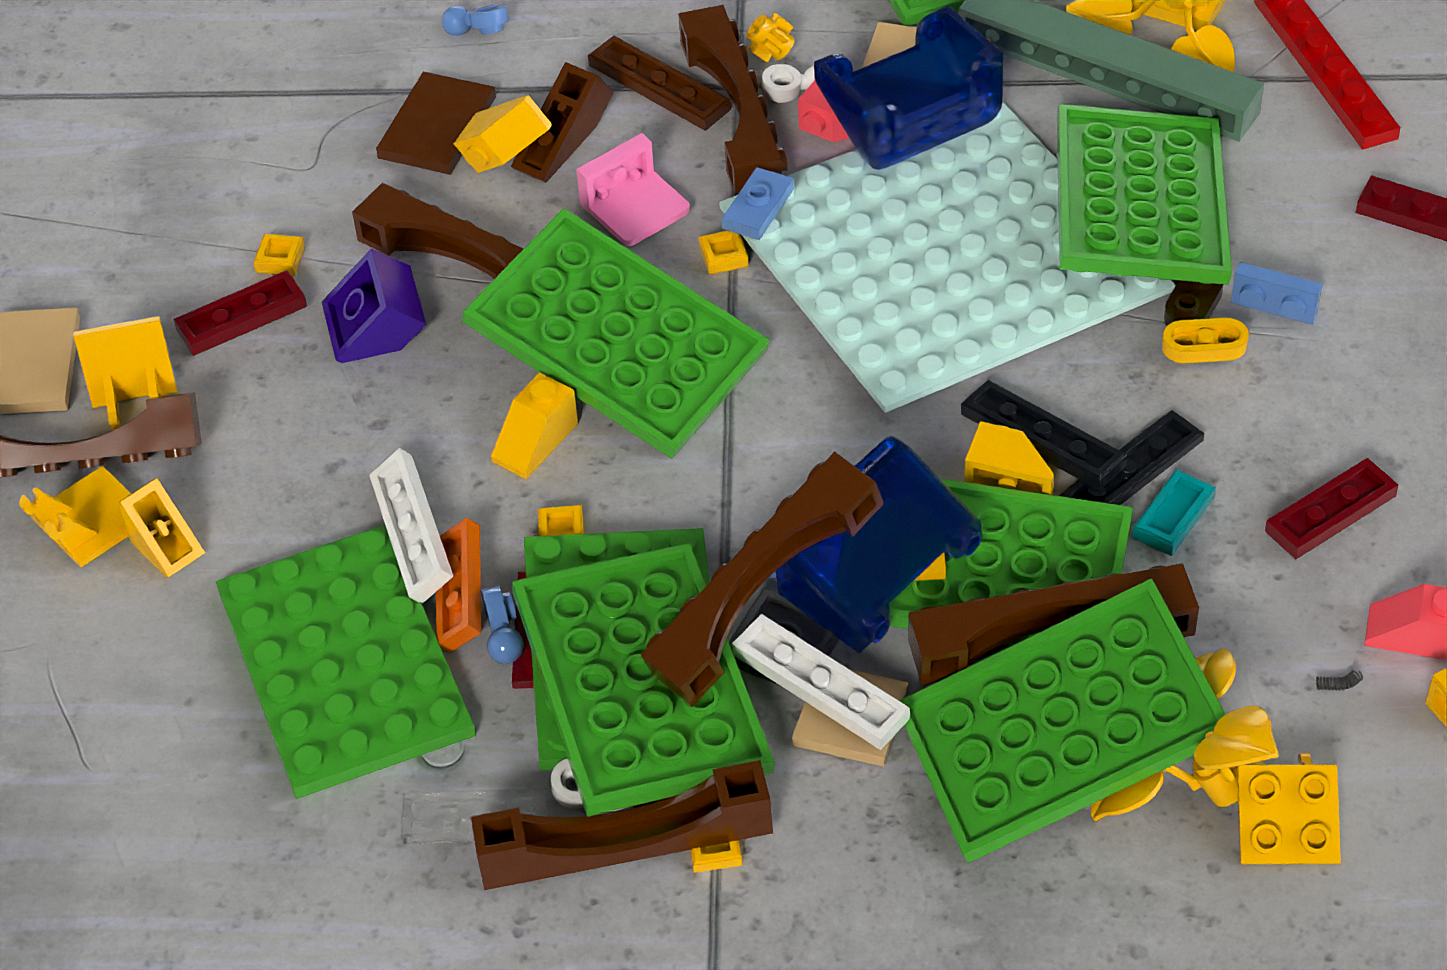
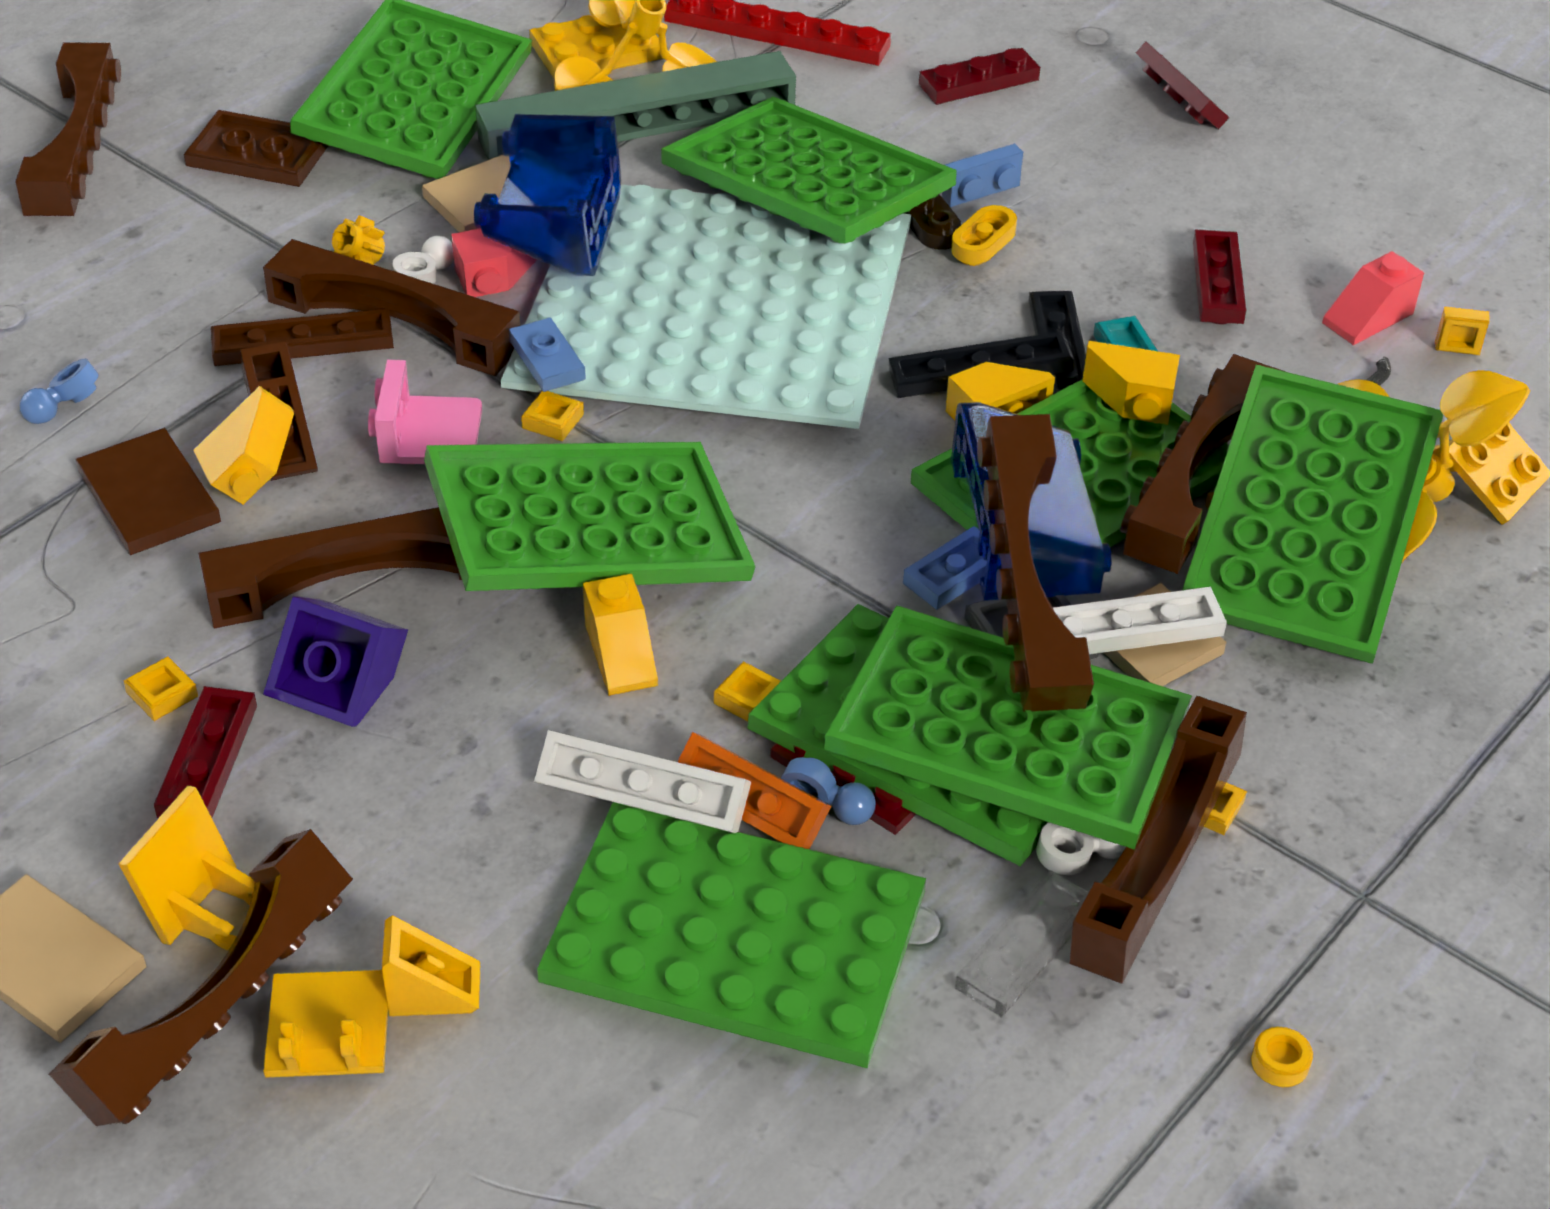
camera: 55 degrees left, 5 degrees down
none -> yellow slope [1083,341,1180,425]

